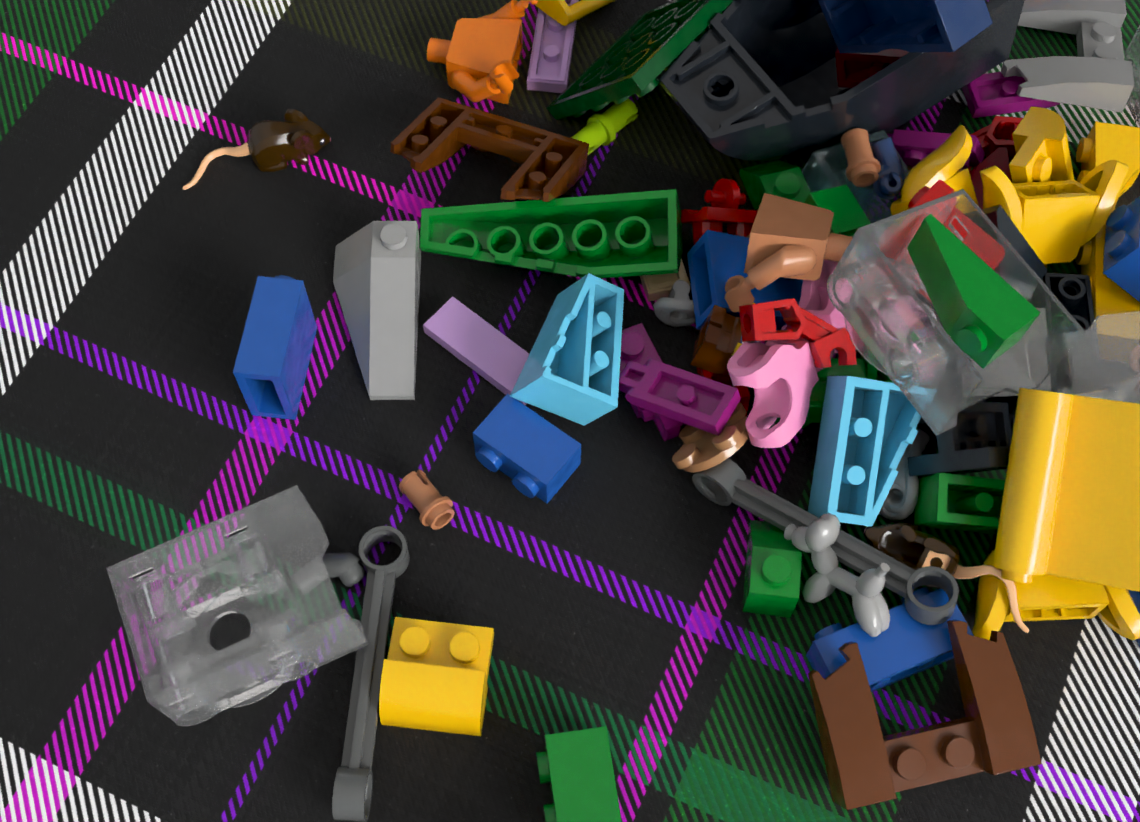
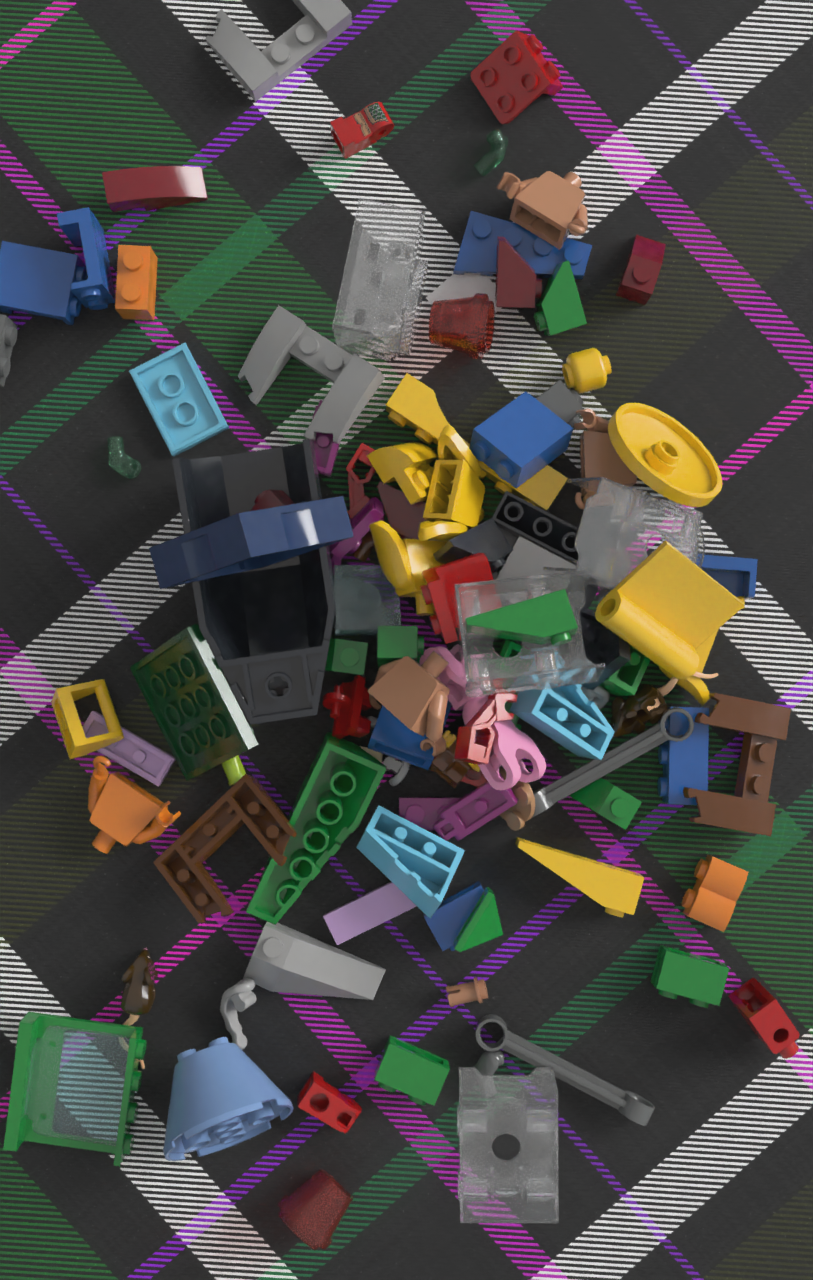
camera: 65 degrees left, 25 degrees up
blue brick [233,275,317,420] -> none
yellow brick [379,617,494,737] -> none
light grey piece [784,513,890,637] -> none
nougat pin [841,128,881,187] -> none
dark blue arm [870,137,905,200] -> none
none -> clear light blue panel [3,1012,147,1166]
none -> medium blue cone [163,1037,293,1161]
none -> light grey piece [220,978,256,1049]
none -> clear red piece [278,1168,353,1250]
none -> red leg [297,1071,362,1133]
none -> green brick [374,1035,450,1106]
none -> green slope [453,887,503,952]
none -> yellow slope [515,837,644,918]
none -> orange brick [681,855,749,932]

